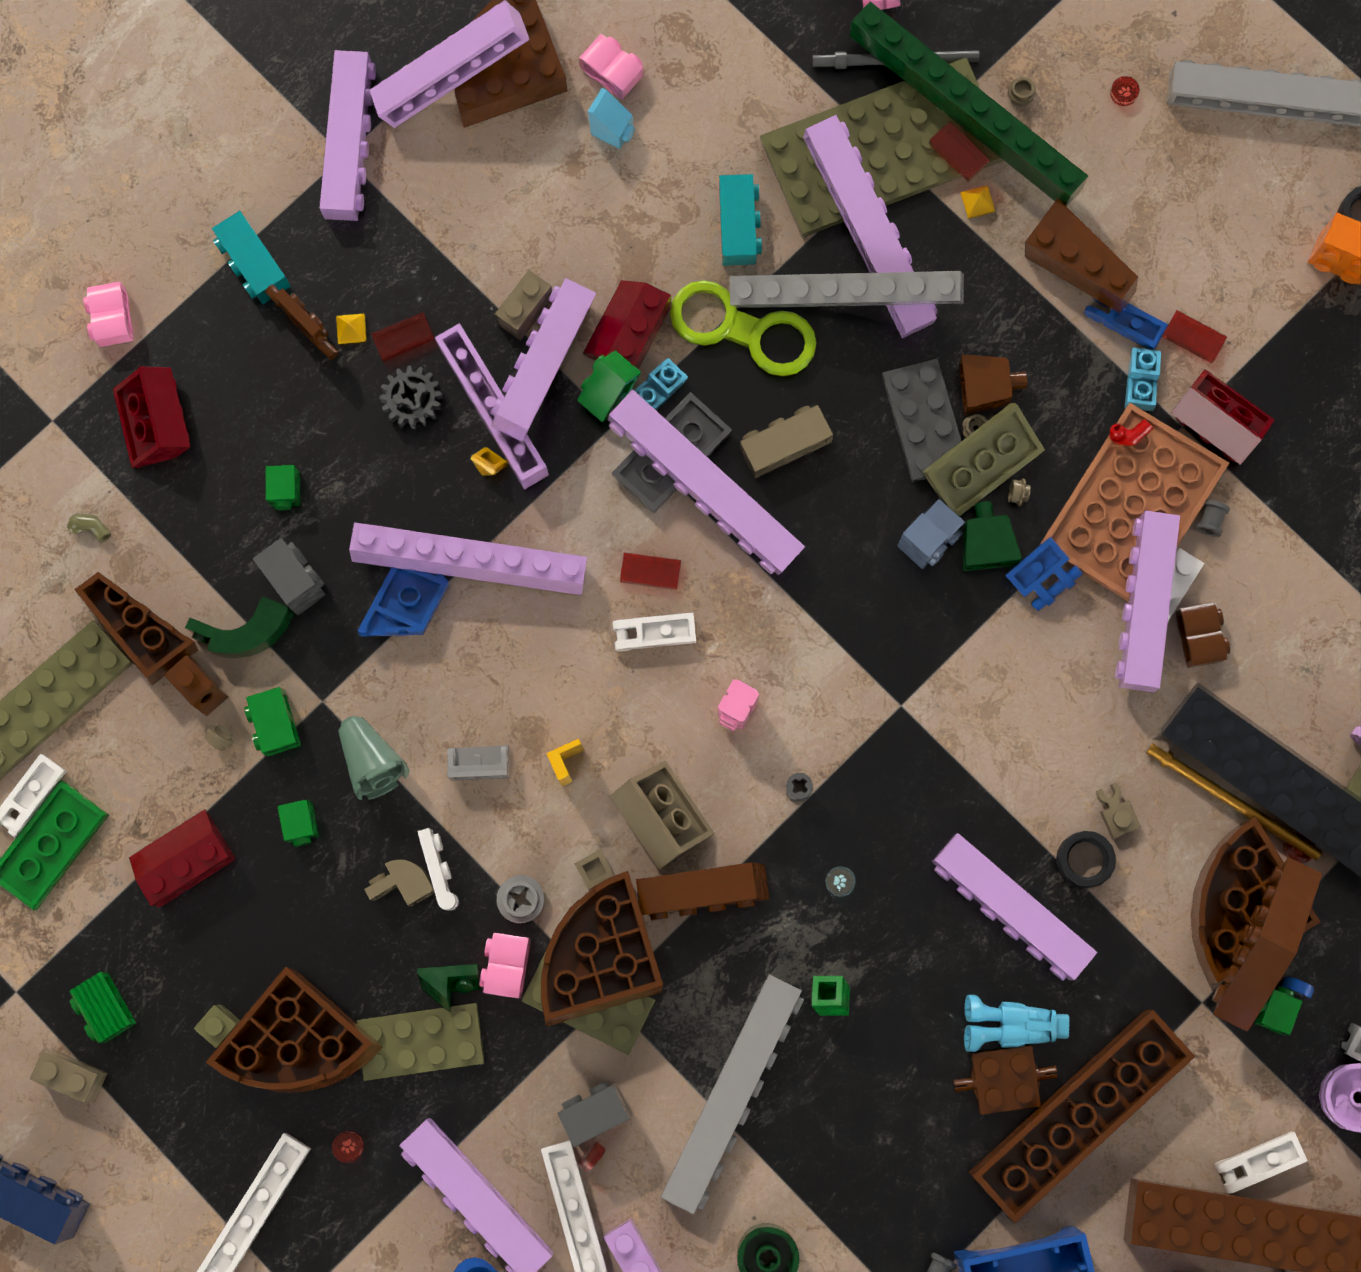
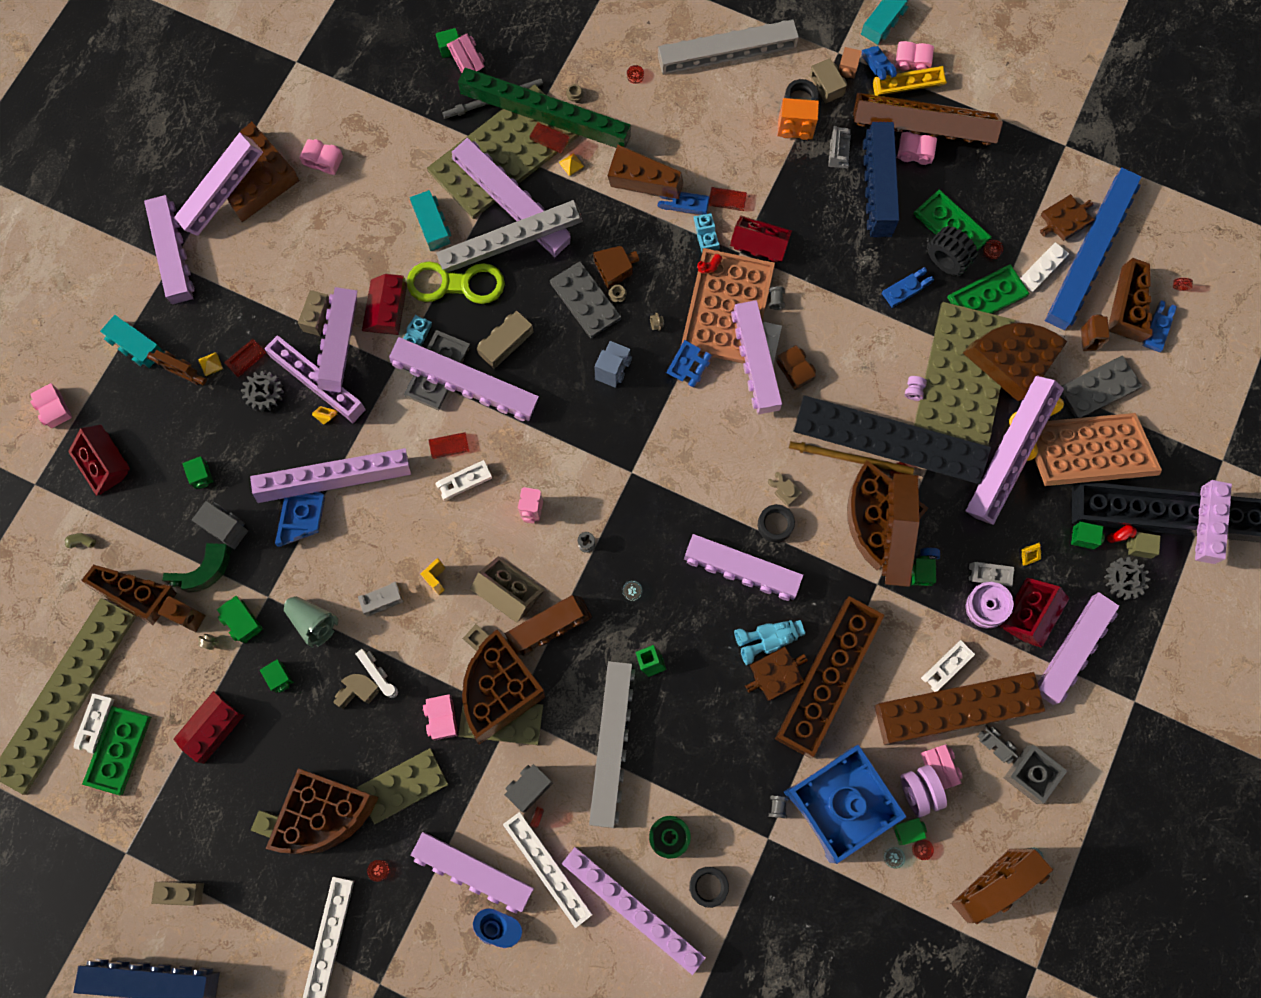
camera: 25 degrees left, 5 degrees down
green brick [69,972,136,1043] -> none
dark green slope [417,964,481,1012] -> none
light grey gear [497,875,545,923] -> none
green brick [577,350,641,422] -> none
medium azure slope [588,88,635,149] -> none
olive plate [922,403,1045,517] -> none
dark green torso [962,501,1022,571] -> none

